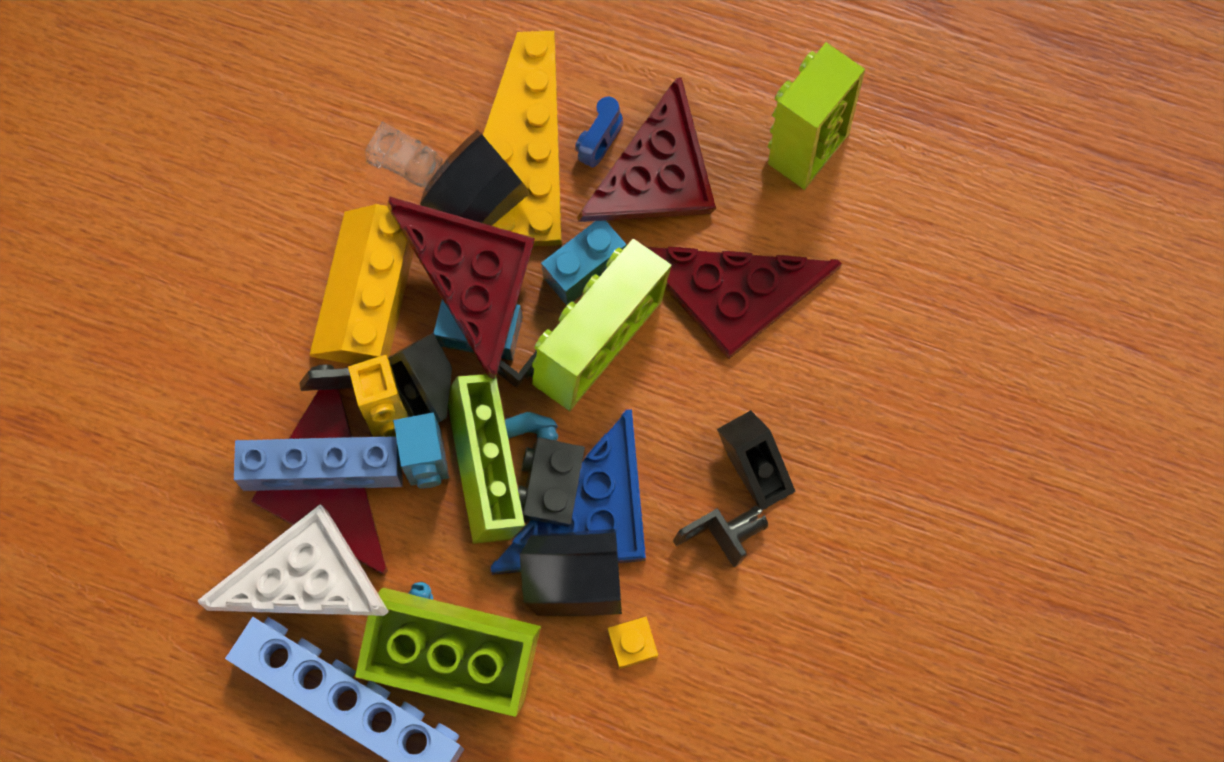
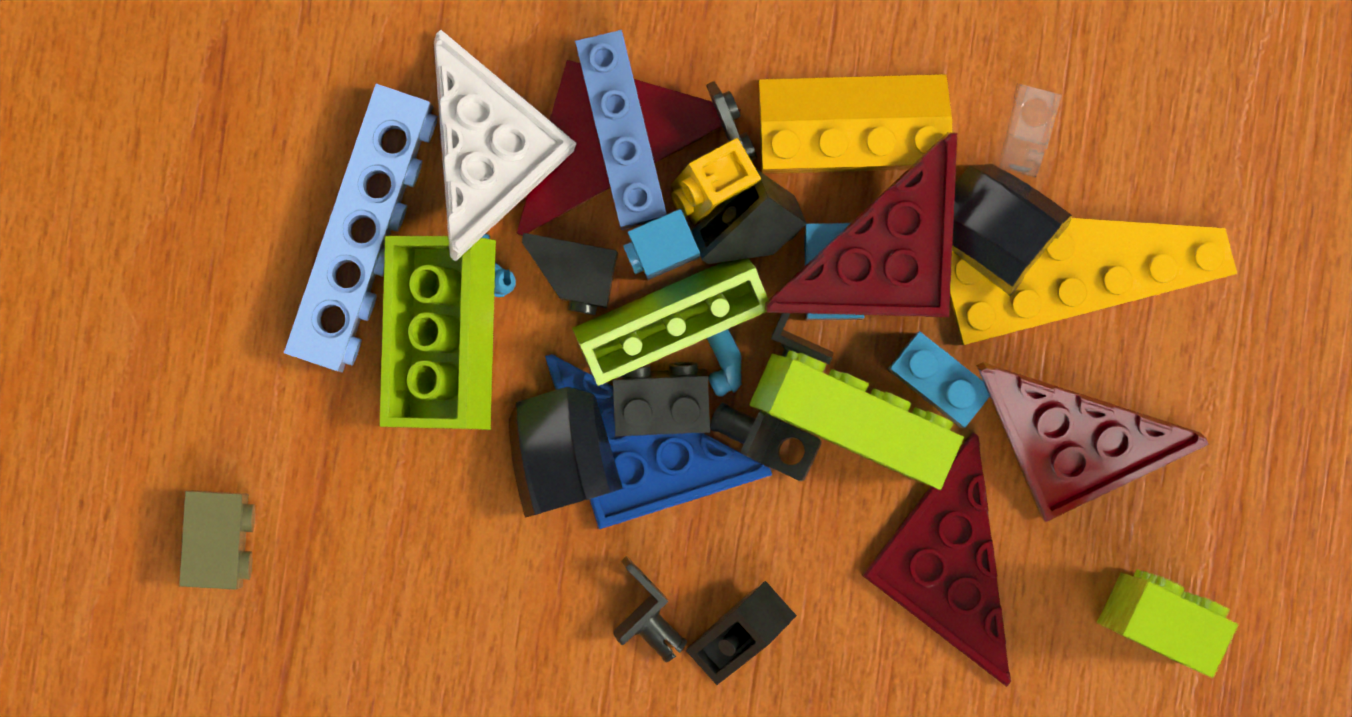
camera: 75 degrees right, 15 degrees up
blue plate [575,96,623,168] -> none
yellow plate [608,616,658,669] -> none
none -> pearl dark grey slope [522,233,618,315]
none -> pearl dark grey bracket [710,403,822,481]

